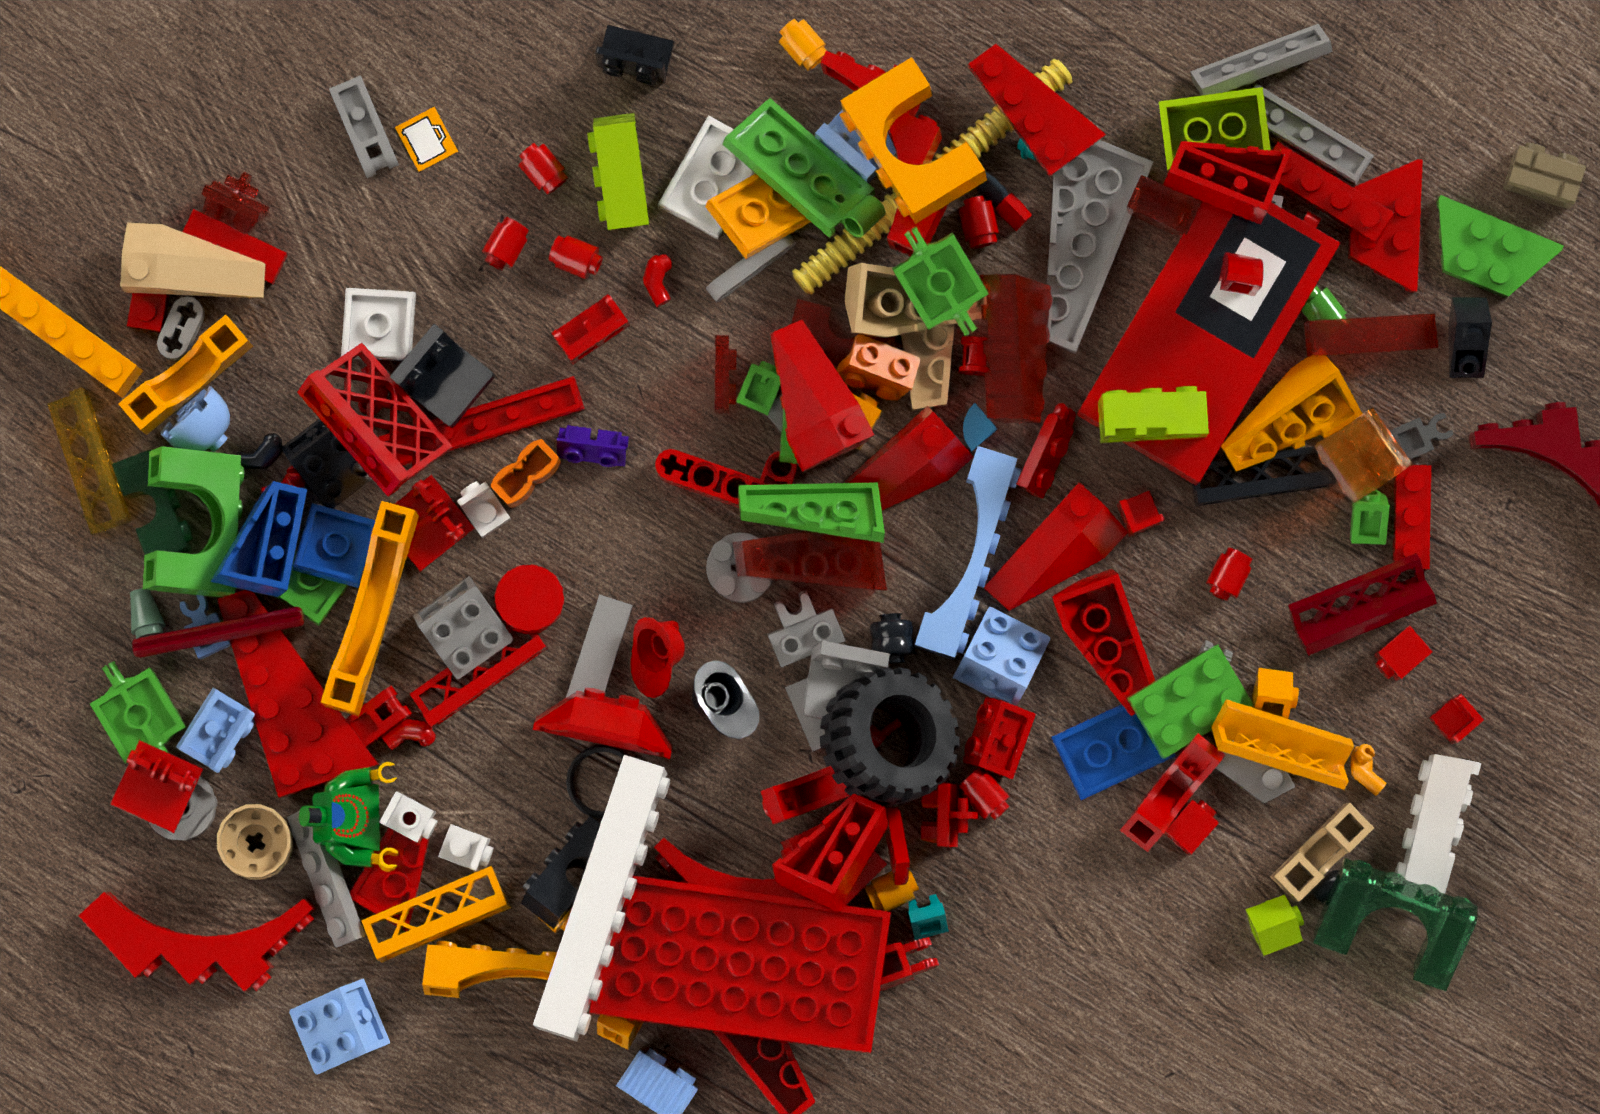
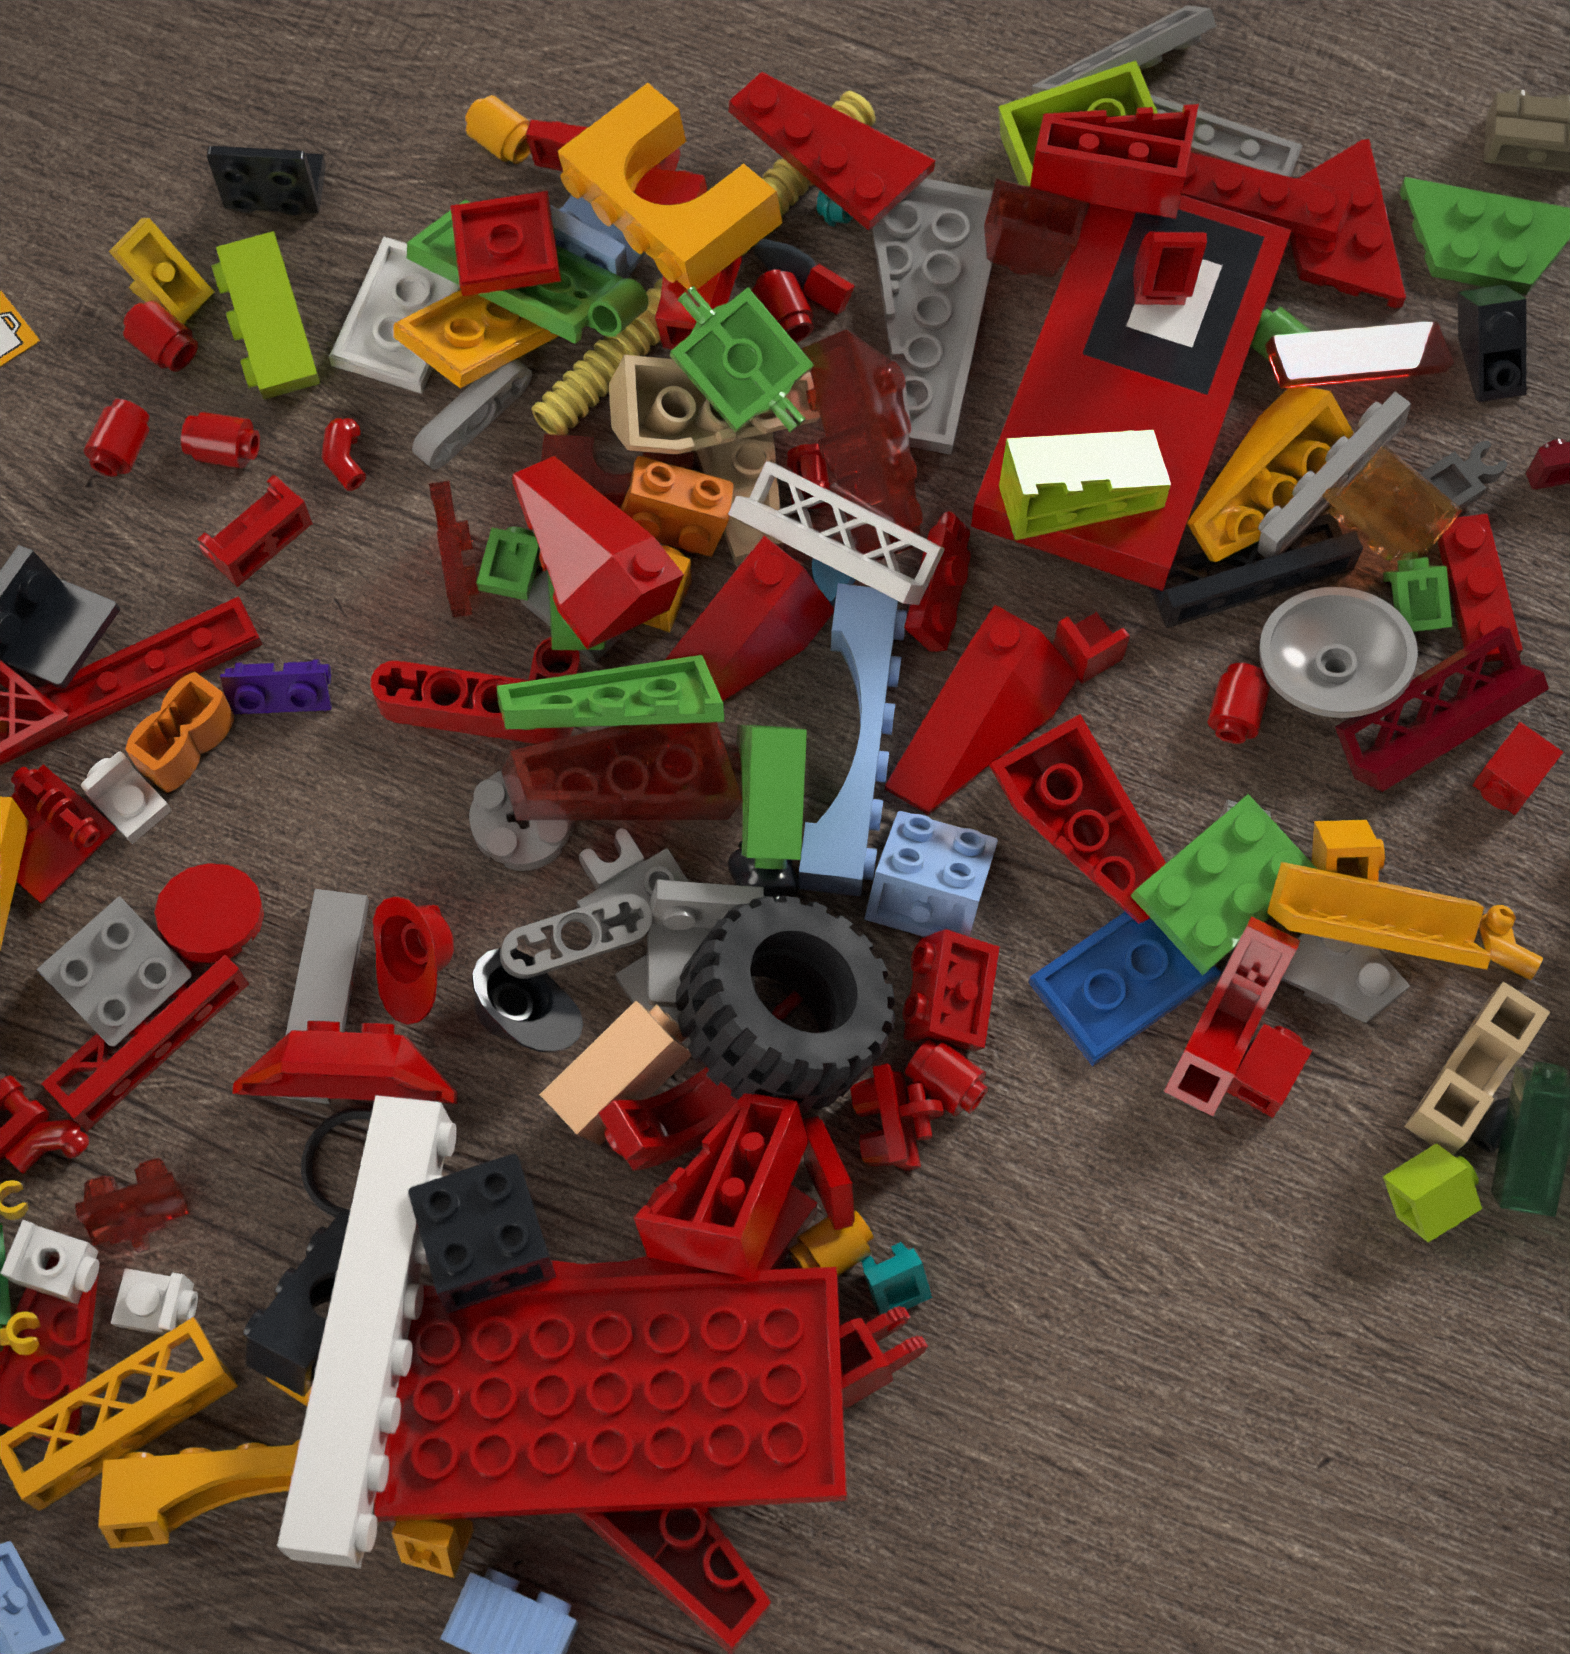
camera: 10 degrees left, 15 degrees down
none -> clear red hips [75,1157,190,1254]
none -> yellow slope [109,218,214,324]
none -> black bracket [408,1154,557,1314]
none -> red tile [450,191,561,296]
none -> light grey beam [500,894,652,979]
none -> light nougat brick [539,1001,692,1145]
none -> white fence [728,461,945,605]
none -> bright green arch [736,725,807,869]
none -> light grey plate [1258,391,1411,558]
none -> light grey dish [1259,587,1418,718]

